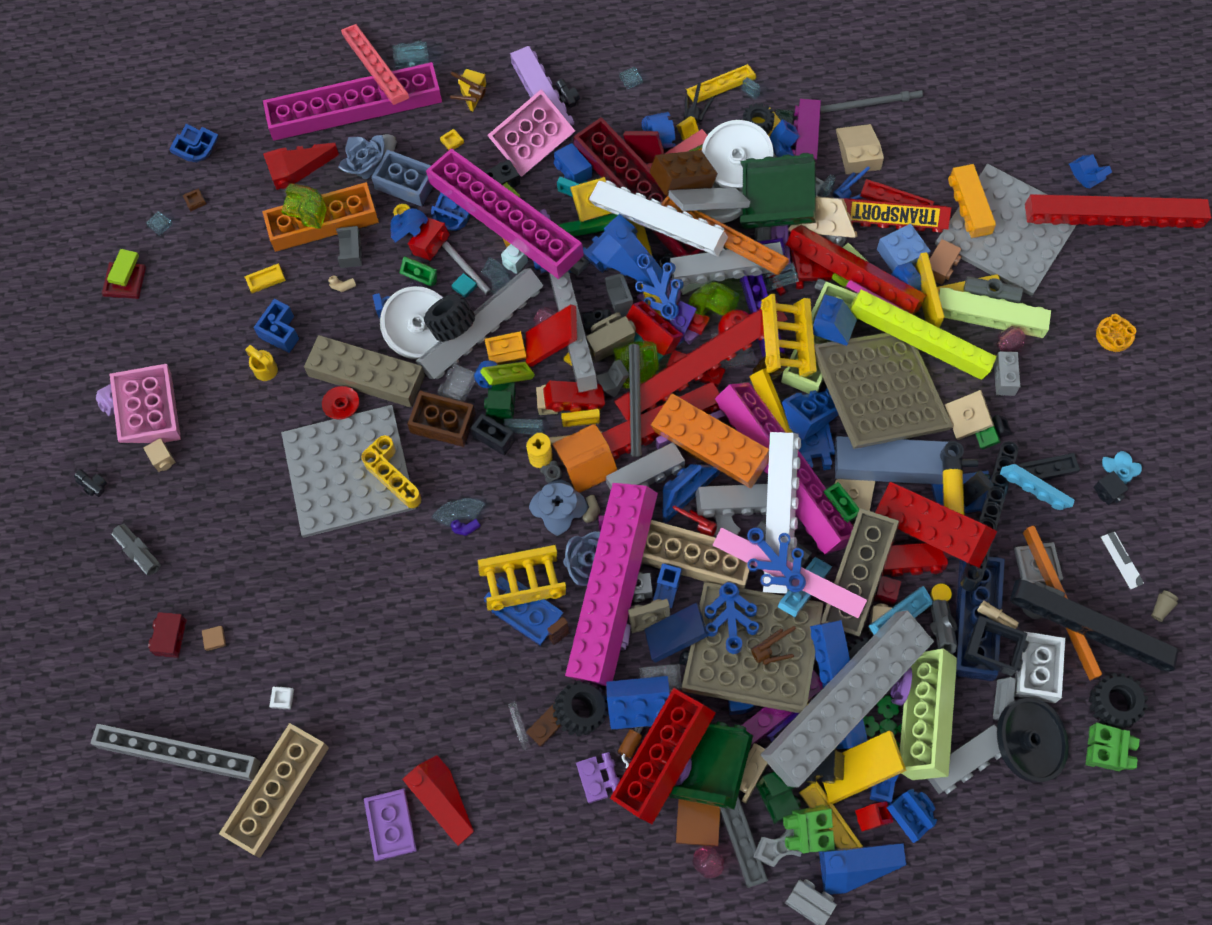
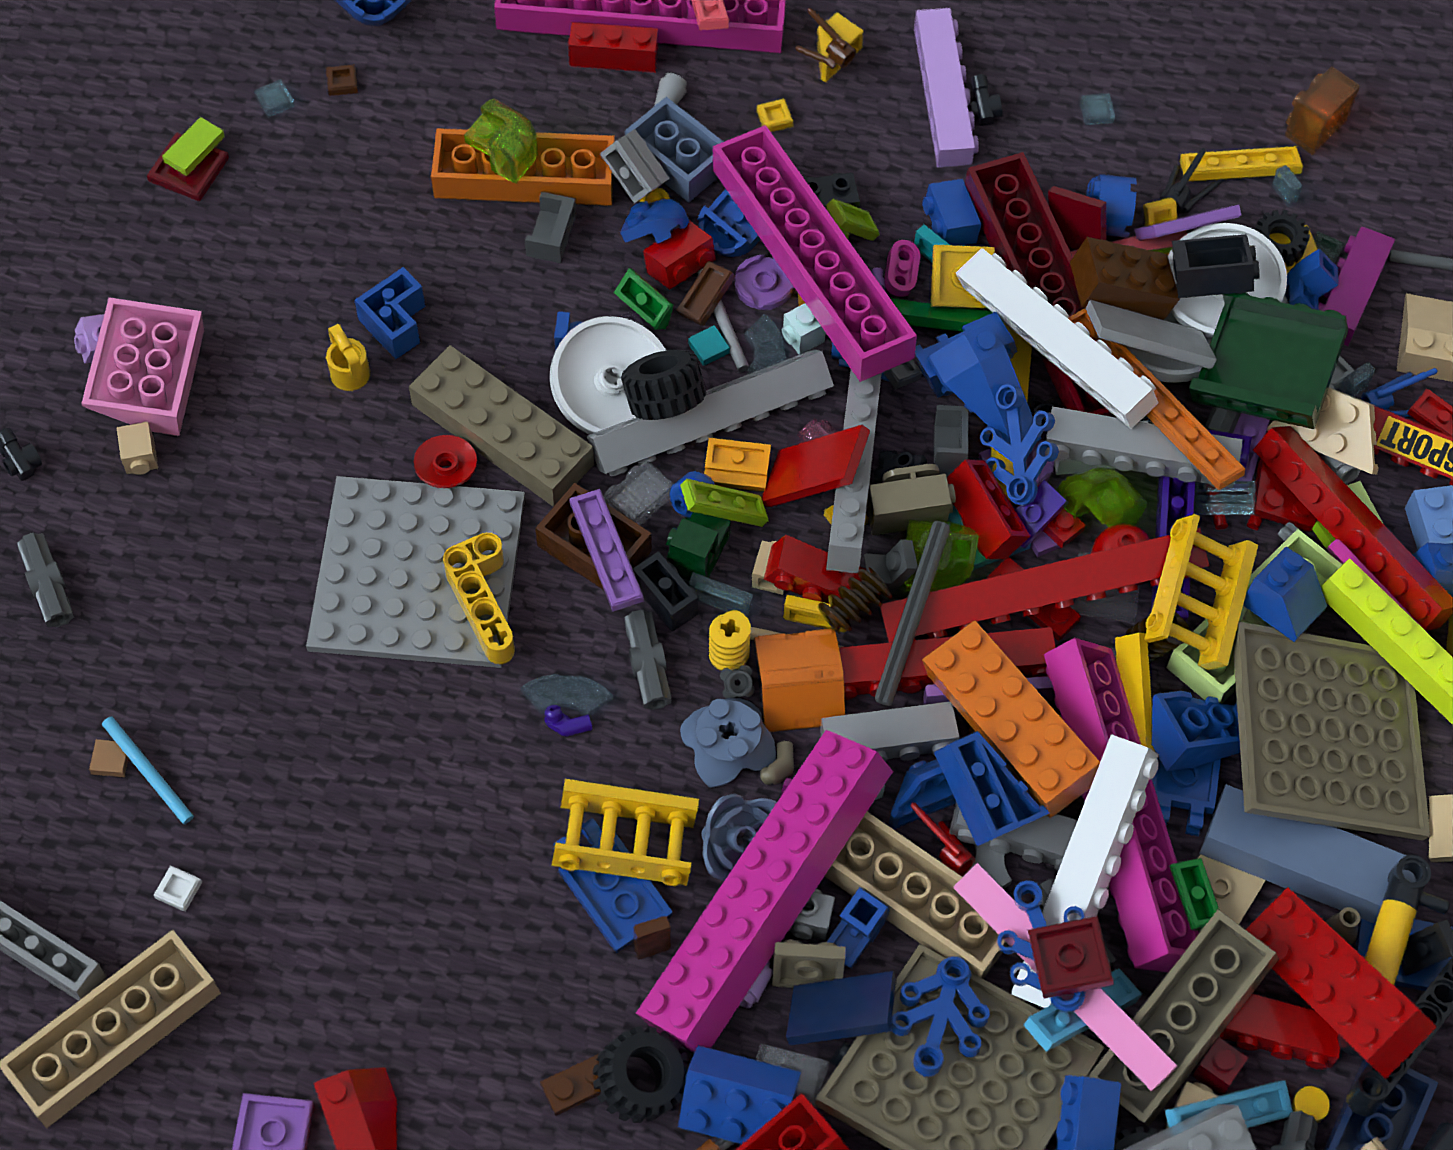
camera: 15 degrees right, 5 degrees down
dark red brick [148,612,187,658] -> none
yellow tile [245,263,286,293] -> none
red wedge [263,143,339,190] -> none
tan arm [328,276,356,292] -> none
sand blue brick [338,135,385,179] -> none
bright pink slope [487,89,575,177] -> none
clear tile [508,702,531,751] -> none
reddish brown plant [751,626,796,665] -> none
none -> medium azure bar [102,716,194,825]
none -> red brick [568,22,658,73]
none -> medium lavender tile [569,489,644,612]
none -> light grey brick [600,129,670,203]
none -> dark grey piece [624,610,671,710]
none -> reddish brown tile [676,261,735,326]
none -> medium lavender tile [734,255,794,310]
none -> dark brown piece [818,567,892,634]
none -> lime tile [826,199,880,241]
none -> dark pink plate [884,240,920,297]
none -> blue wedge [934,731,1049,846]
none -> dark red tile [1028,916,1114,999]
none -> medium lavender tile [1134,205,1241,240]
none -> black window [1172,234,1260,298]
none -> clear orange brick [1285,66,1360,155]
none -> dark tan cone [1326,907,1360,945]

